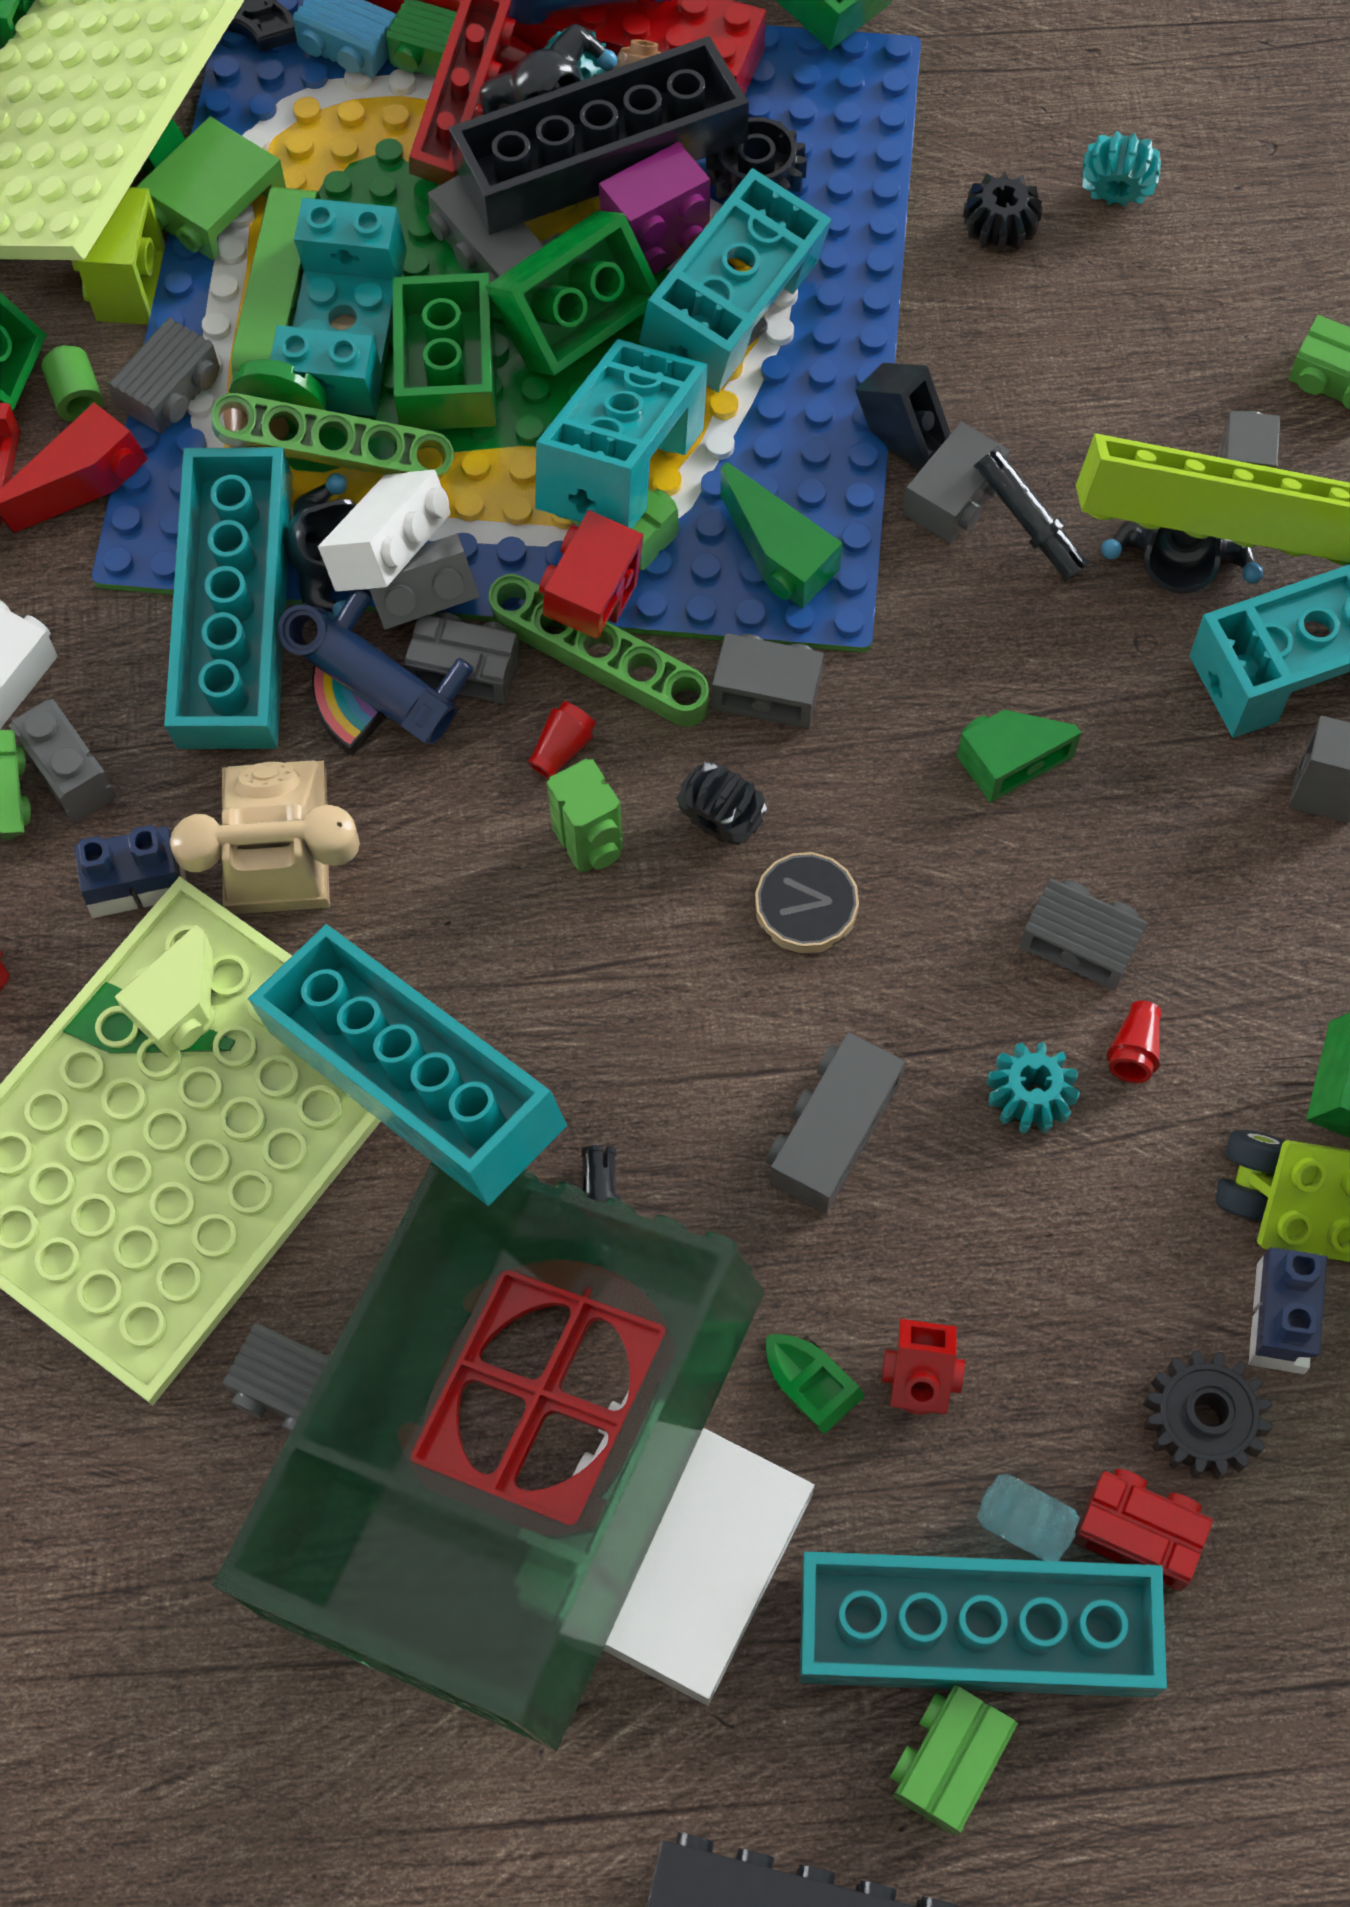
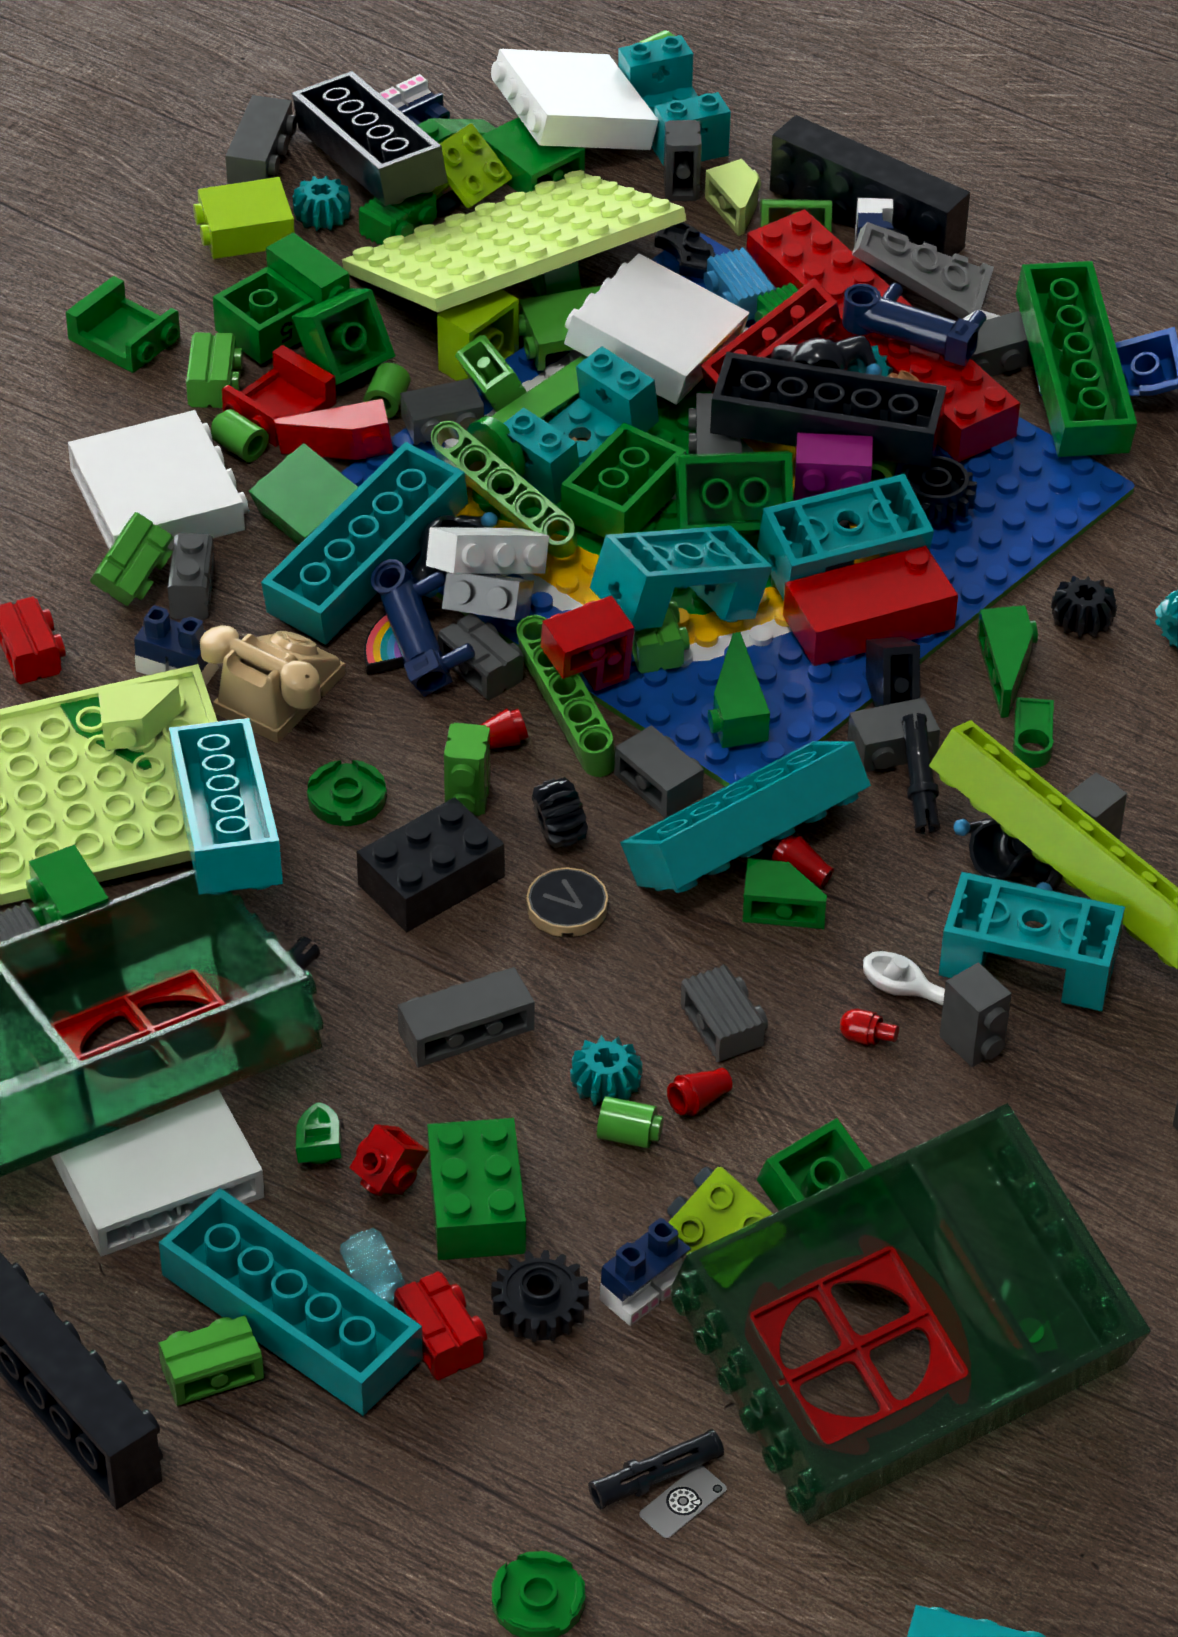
camera: 35 degrees right, 20 degrees down
none -> green brick [26,844,115,972]
none -> green brick [249,443,358,545]
none -> green tile [307,760,387,826]
none -> black brick [357,797,505,933]
none -> green brick [427,1118,526,1260]
none -> bright green brick [455,335,527,412]
none -> white brick [564,254,750,405]
none -> bright green brick [597,1096,664,1149]
none -> teal brick [620,741,871,893]
none -> red cone [772,835,834,889]
none -> red brick [783,546,958,666]
none -> red cylinder [840,1008,899,1045]
none -> white piece [863,951,945,1006]
none -> green slope [977,605,1038,718]
none -> green piece [1012,697,1054,768]

